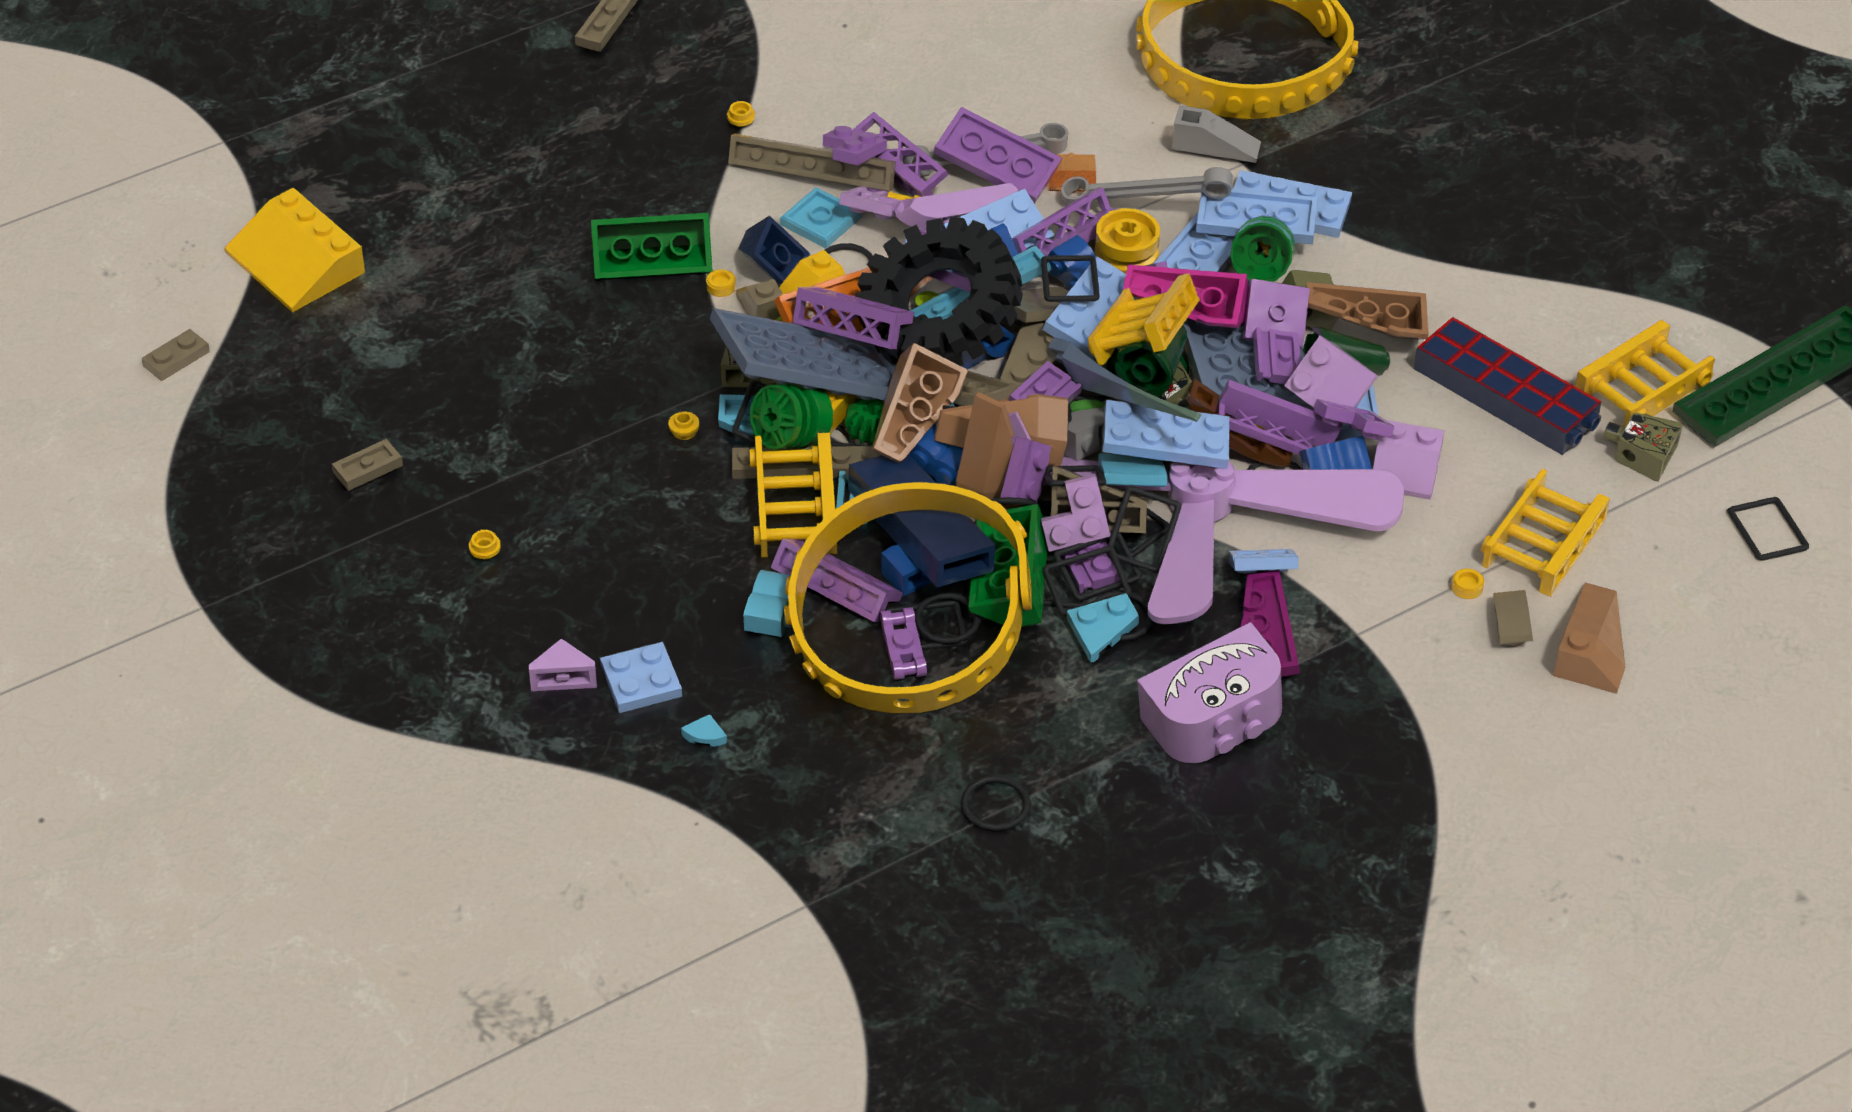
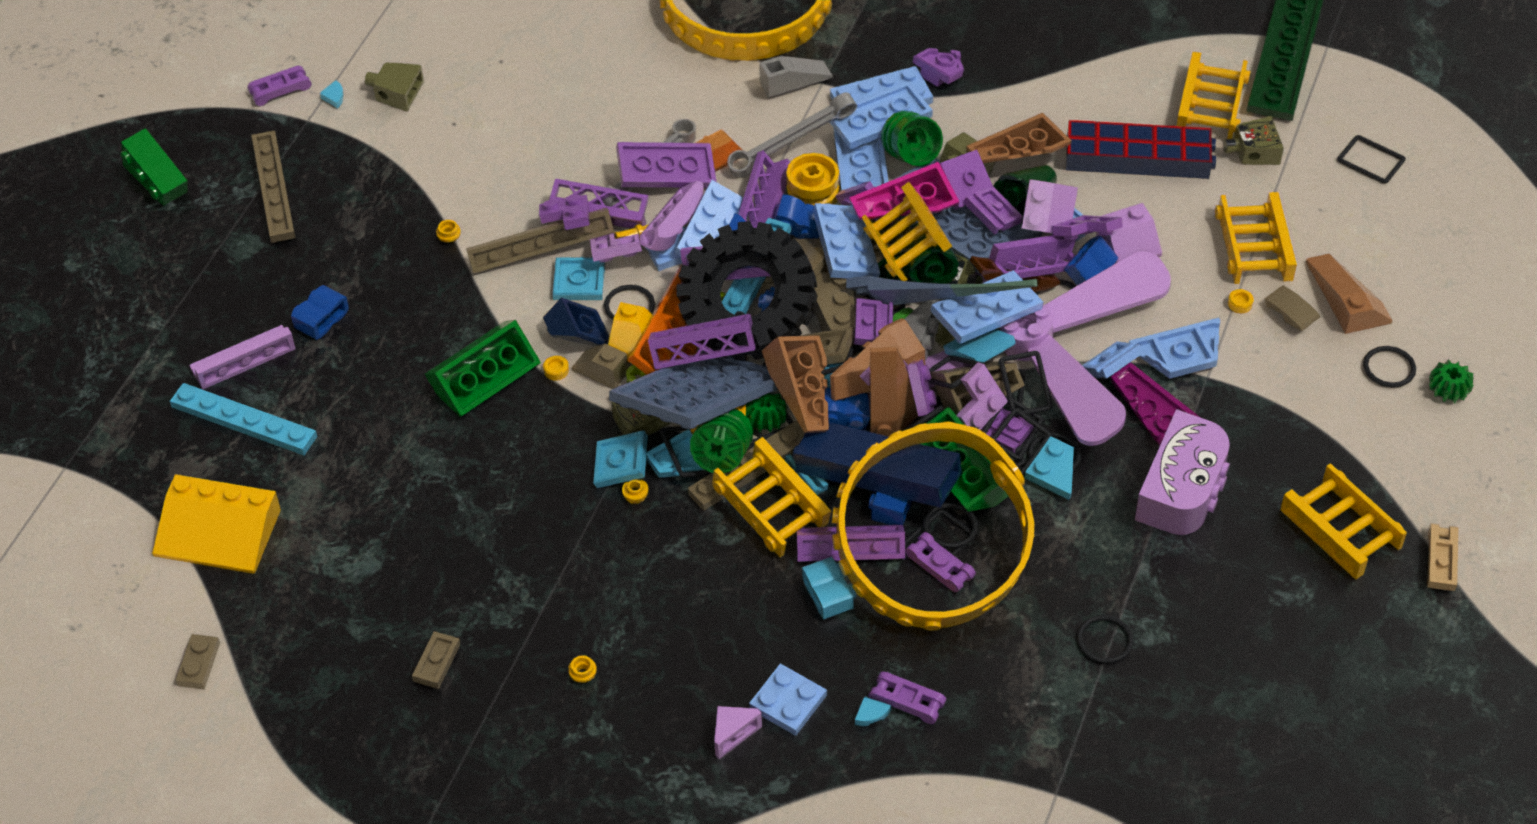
camera: 35 degrees left, 5 degrees up
black piece [1041,255,1100,302] -> none
none -> medium azure plate [170,383,317,455]
none -> lavender fence [189,325,295,390]
none -> blue brick [291,285,349,340]
none -> medium azure tile [593,430,648,488]
none -> medium lavender plate [868,672,946,724]
none -> medium lavender plate [913,48,964,86]
none -> light blue wing [1129,318,1220,379]
none -> yellow fence [1280,463,1407,580]
none -> black piece [1363,345,1416,388]
none -> tan plate [1427,523,1459,591]
none -> green gear [1429,359,1474,404]

